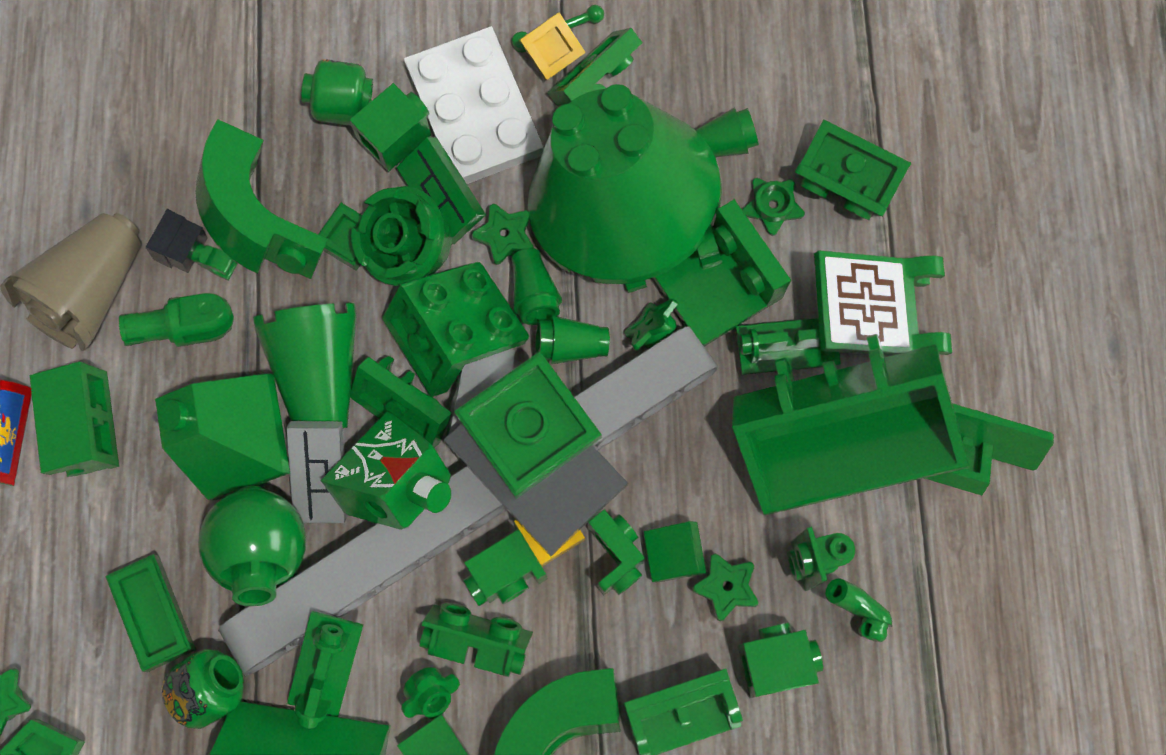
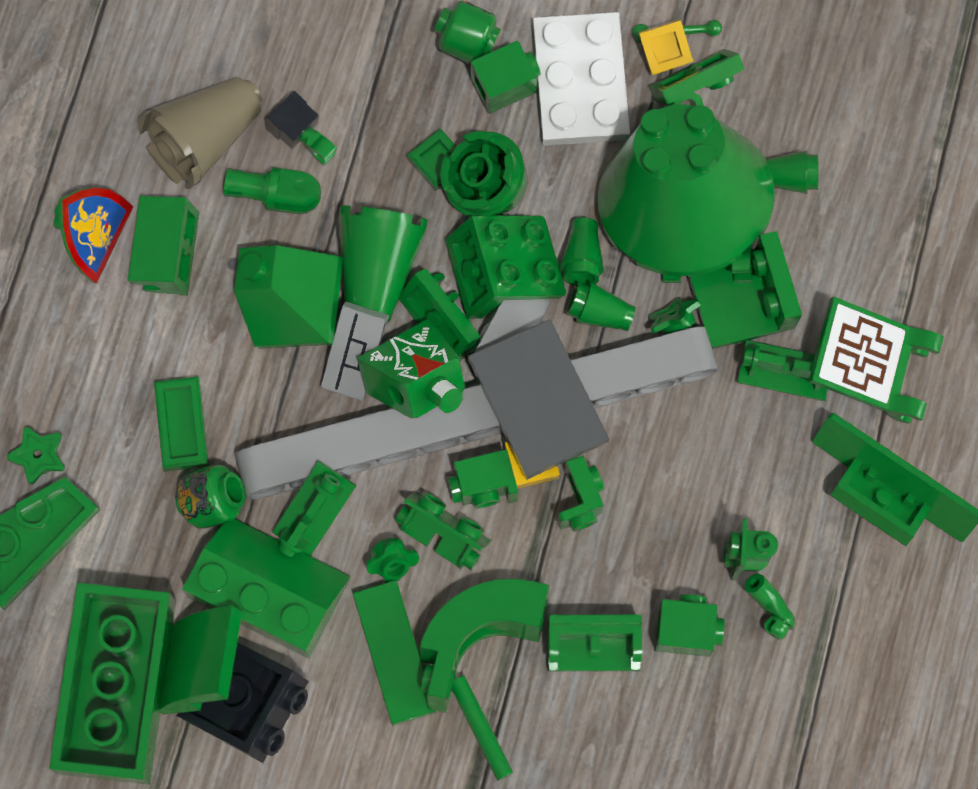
camera: 15 degrees right, 0 degrees up
green arch [195,119,328,279] -> none
green brick [198,486,306,606] -> none
green tile [396,137,486,244] -> none
green tile [454,352,602,499] -> none
green plate [472,204,534,265] -> none
green tile [644,521,706,583] -> none
green plate [692,553,759,621] -> none
green piece [732,334,969,515] -> none
green plate [742,178,805,236] -> none
green bracket [795,119,911,220] -> none

